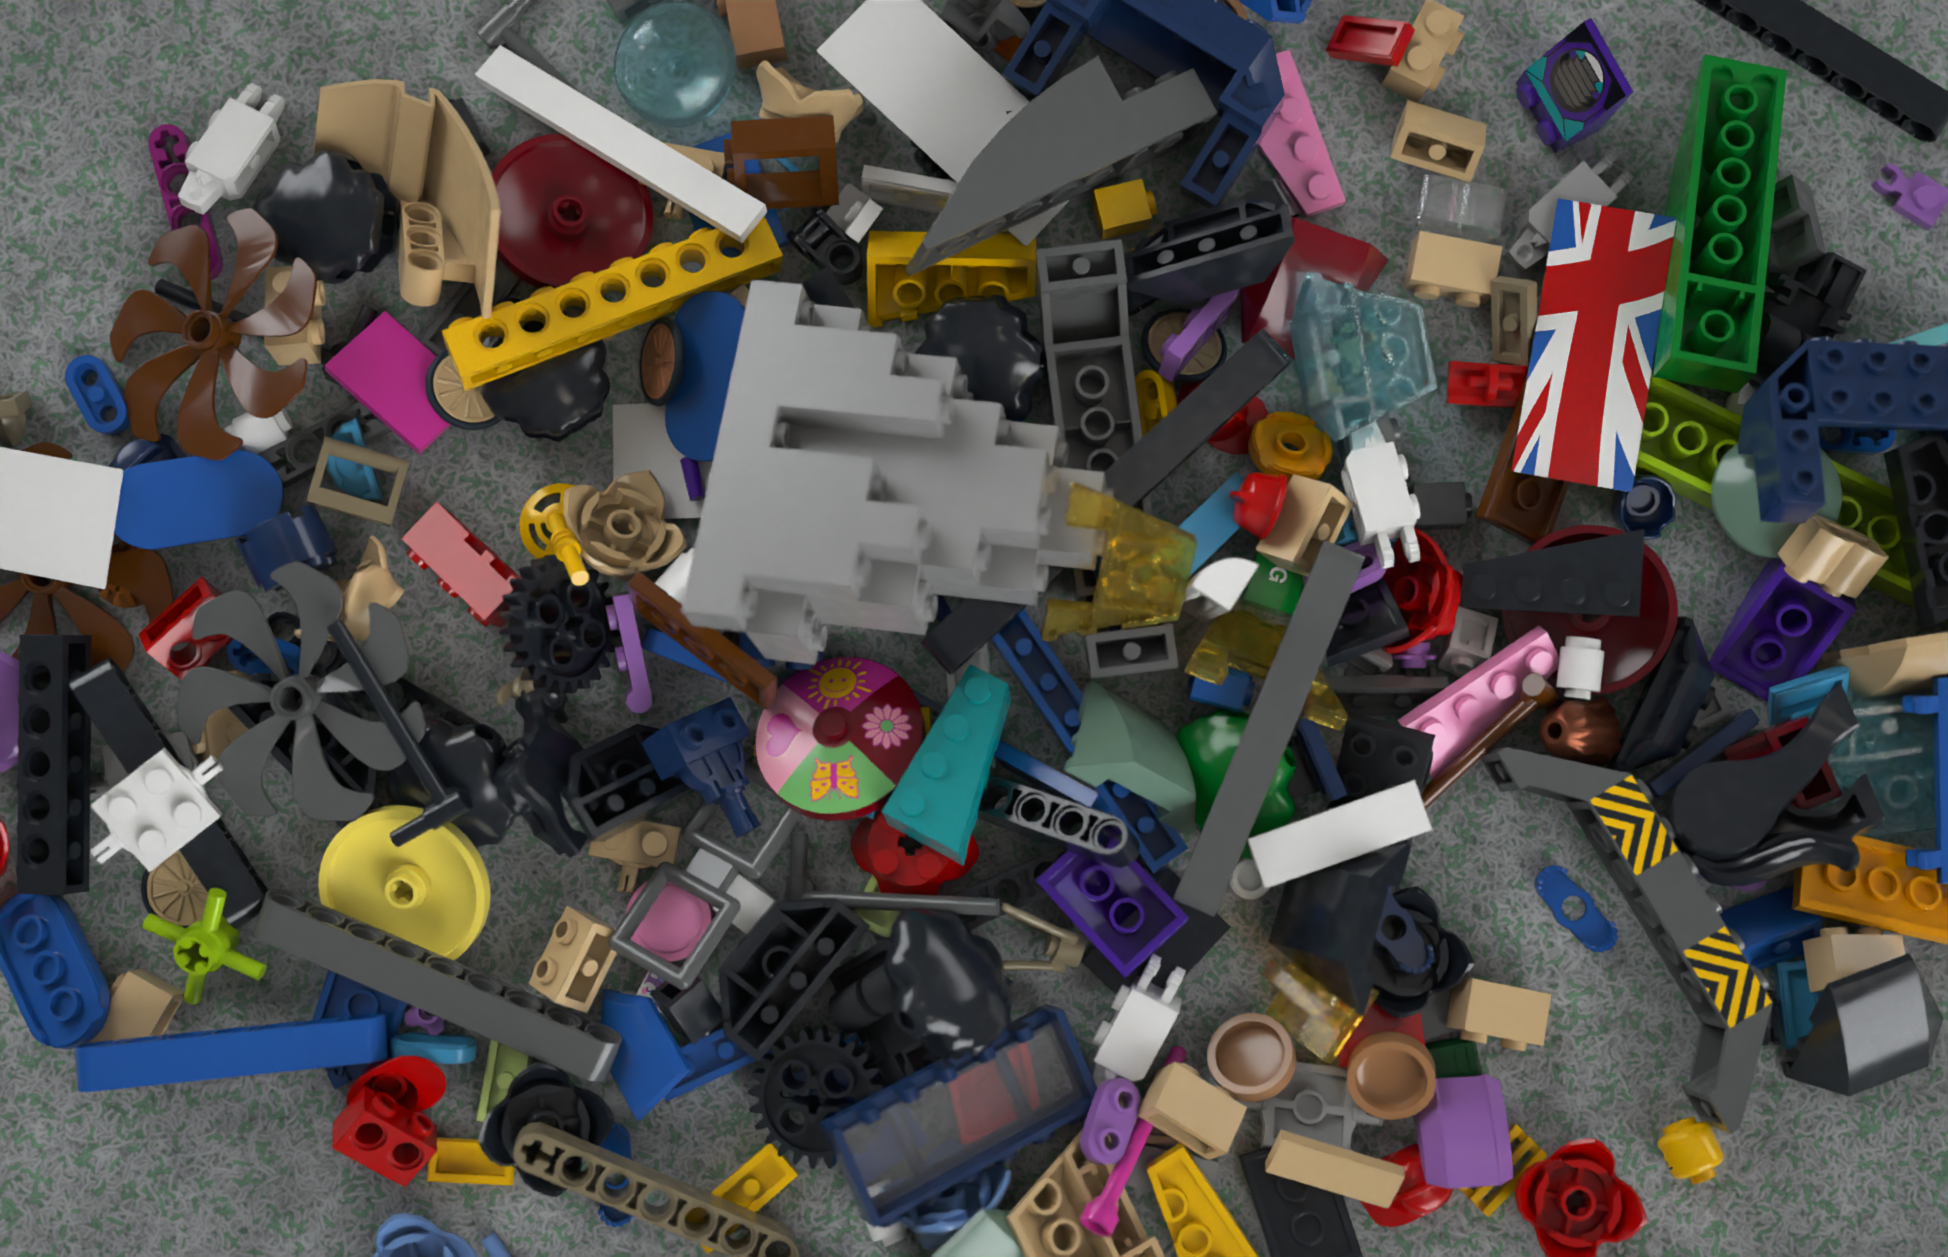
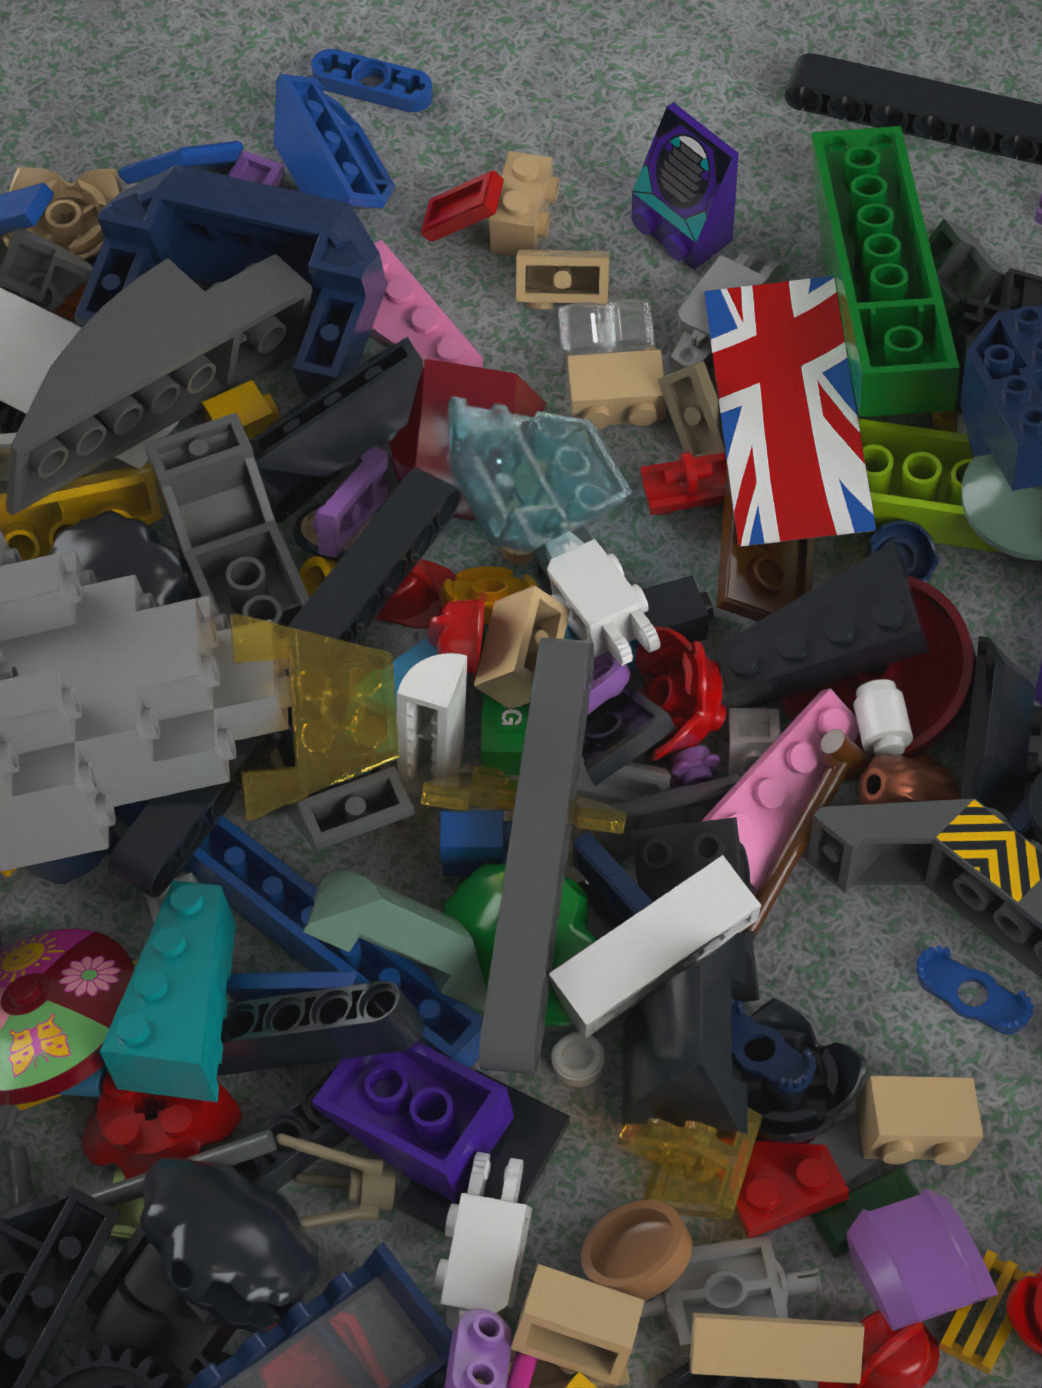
camera: 10 degrees left, 25 degrees down
medium nougat piece [1347,1032,1436,1119] -> none

